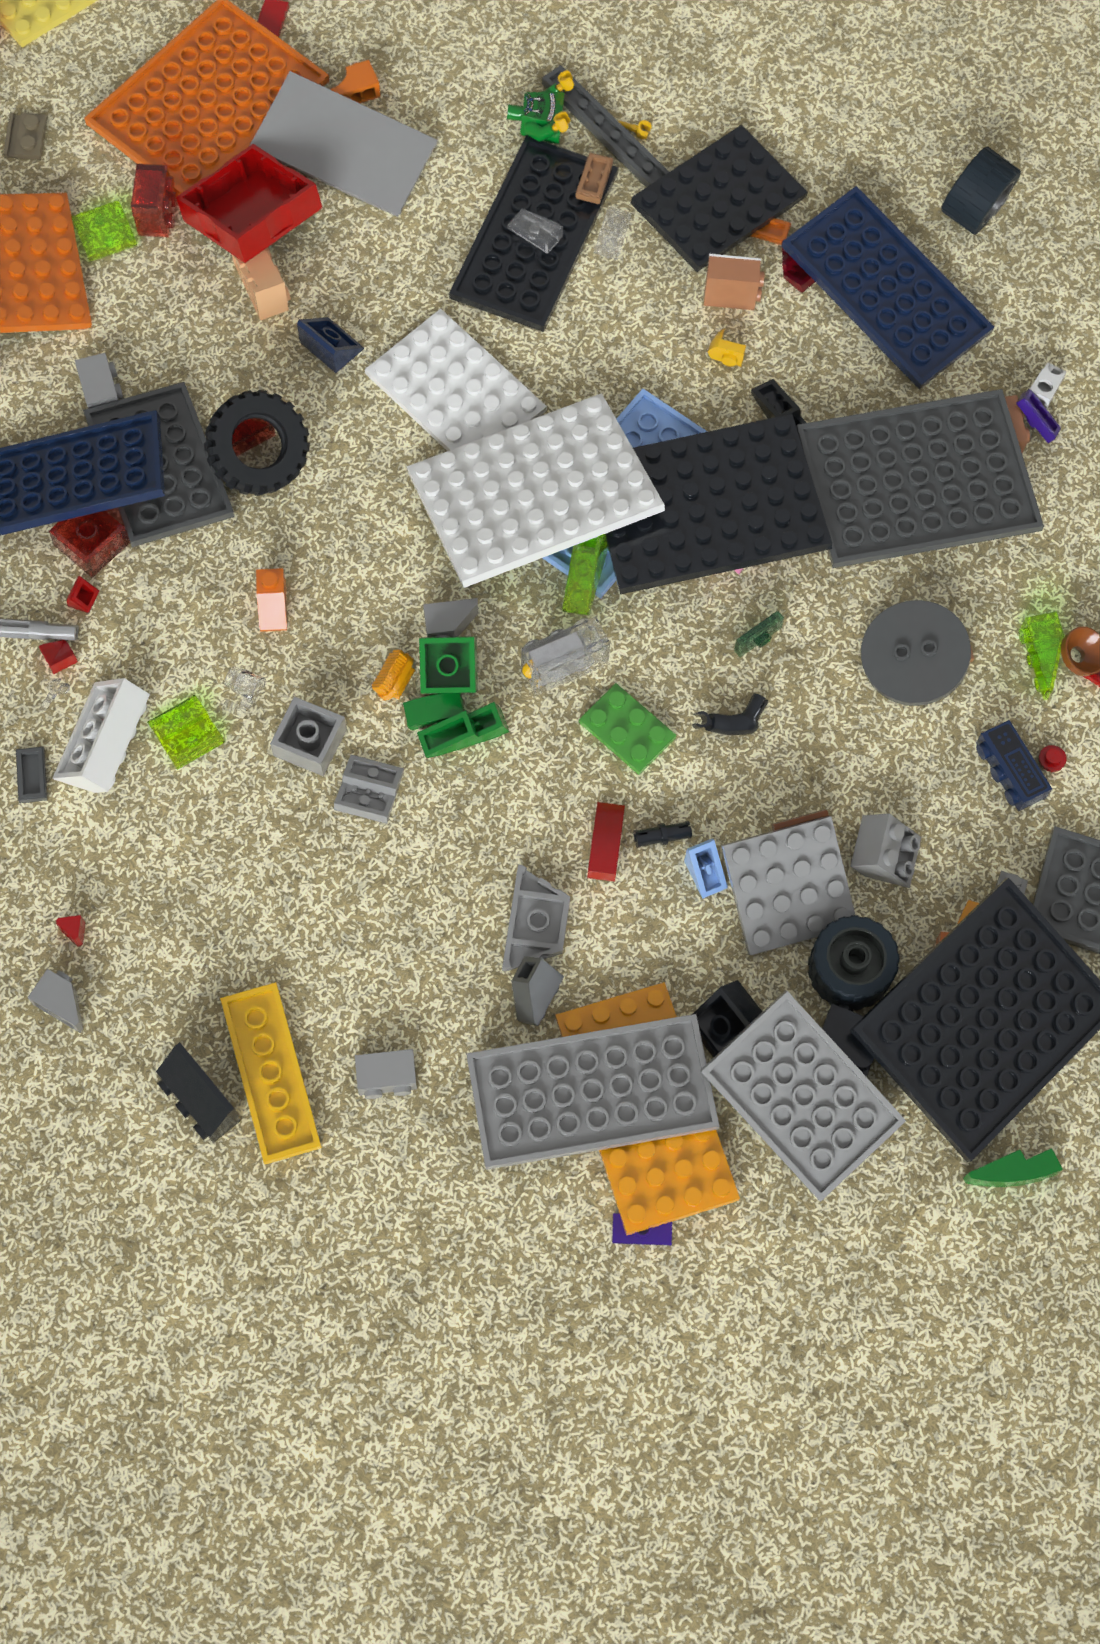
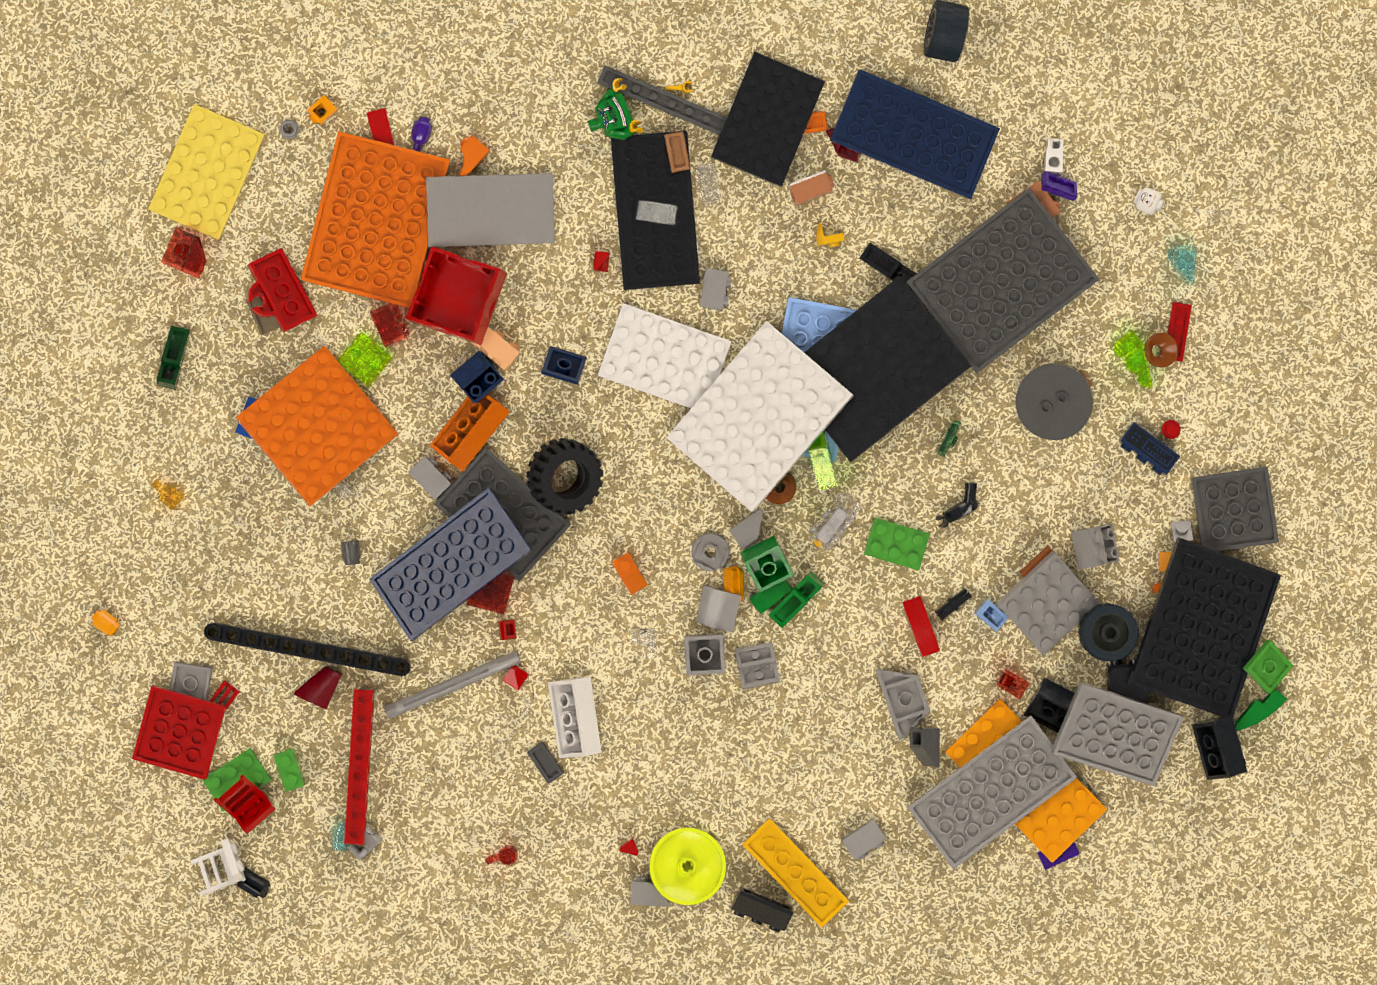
camera: 30 degrees left, 20 degrees up
clear neon green slope [147,695,225,770] -> none
none -> red plate [247,248,318,333]
none -> dark purple plant [411,116,432,152]
none -> orange slope [429,394,510,472]
none -> dark blue slope [450,350,504,404]
none -> red slope [593,251,610,272]
none -> neon yellow dish [649,828,726,905]
none -> light grey tile [691,533,730,571]
none -> light grey slope [696,585,741,632]
none -> light grey brick [700,268,732,311]
none -> dark orange piece [766,472,796,504]
none -> clear red slope [995,668,1029,699]
none -> black brick [1192,716,1248,780]
none -> bright green plate [1243,640,1293,694]

